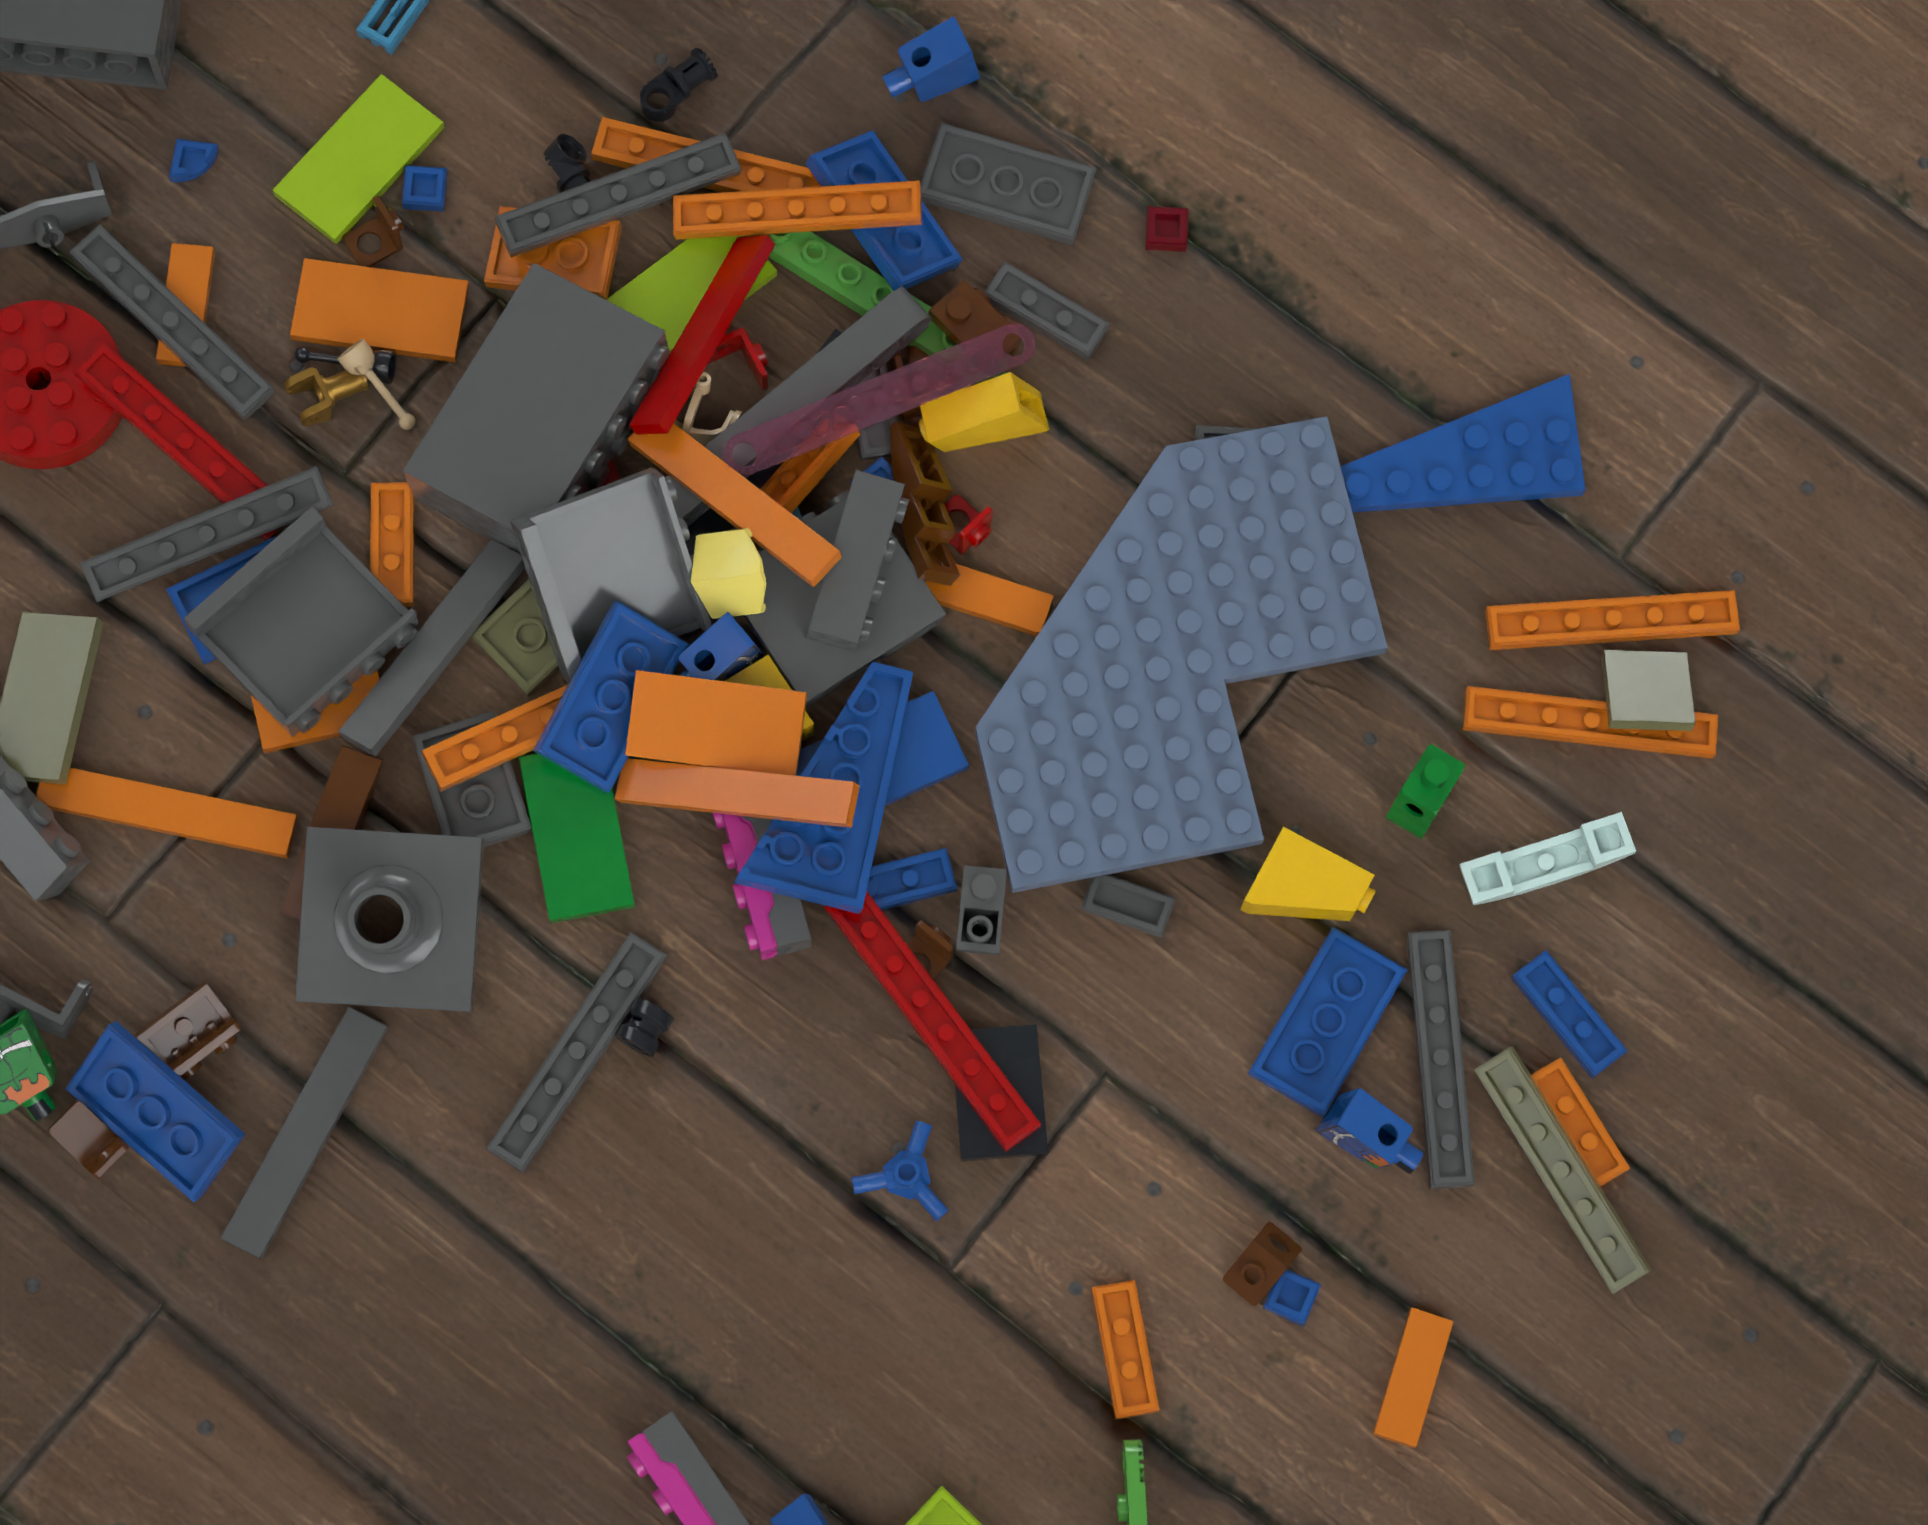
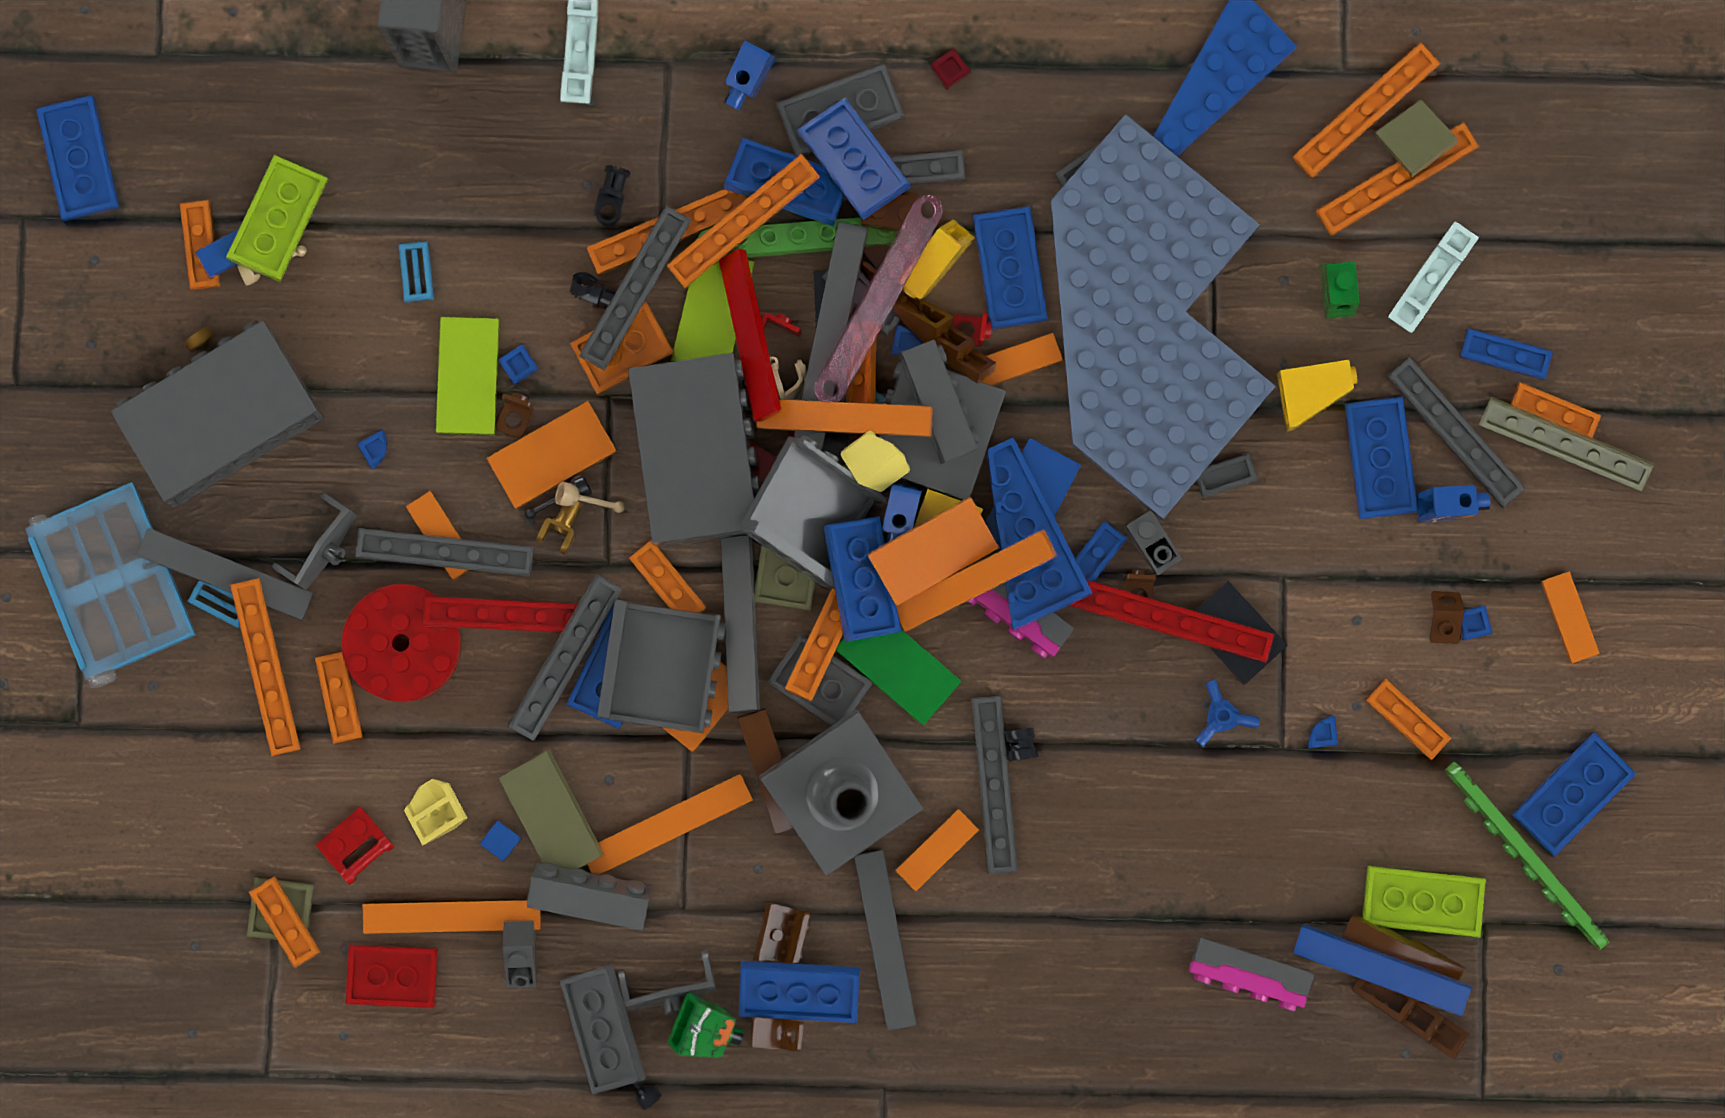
camera: 30 degrees left, 10 degrees up
none -> blue tile [797,98,911,220]
none -> orange tile [895,809,979,892]
none -> blue tile [973,206,1048,330]
none -> blue tile [1308,716,1338,749]

